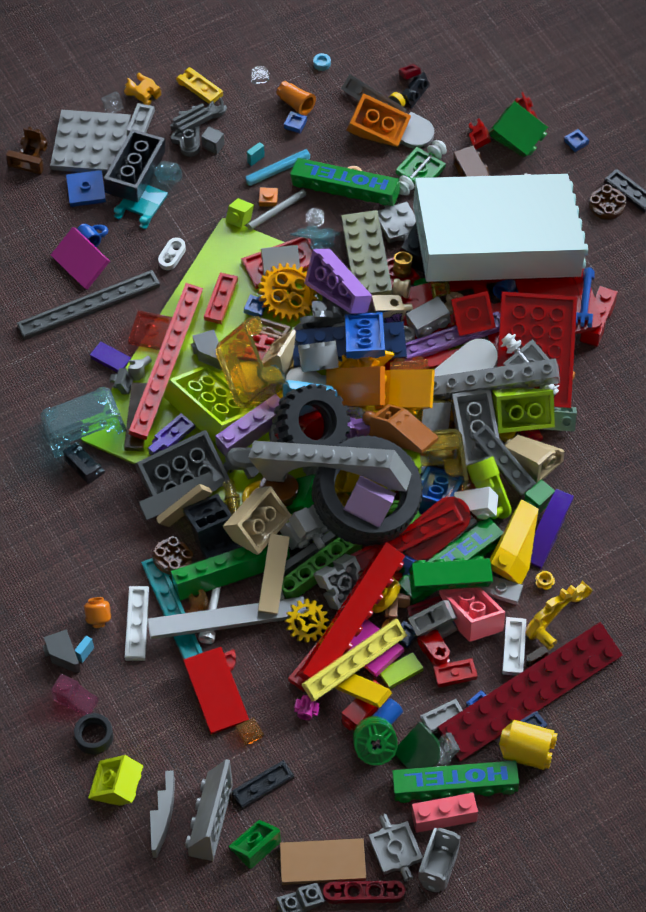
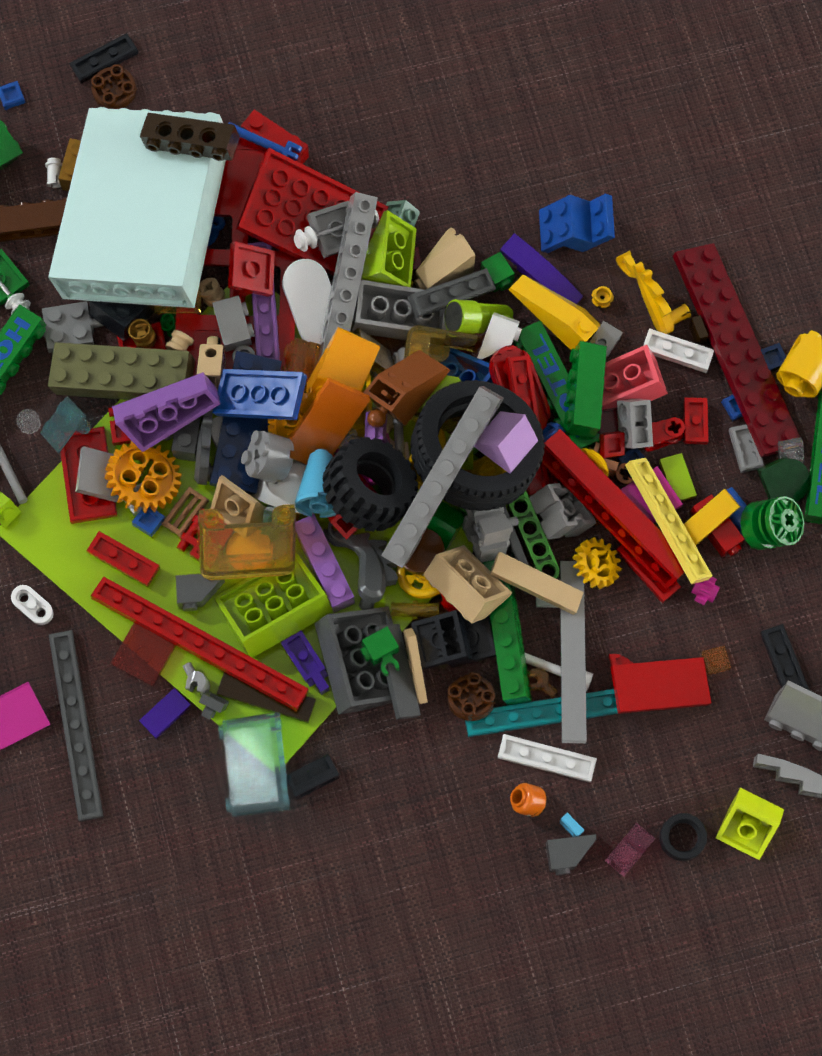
camera: 80 degrees left, 15 degrees up
none -> dark brown brick [140,112,240,161]
none -> green brick [360,626,399,677]
none -> blue bracket [539,194,615,253]
none -> red plate [600,431,625,458]

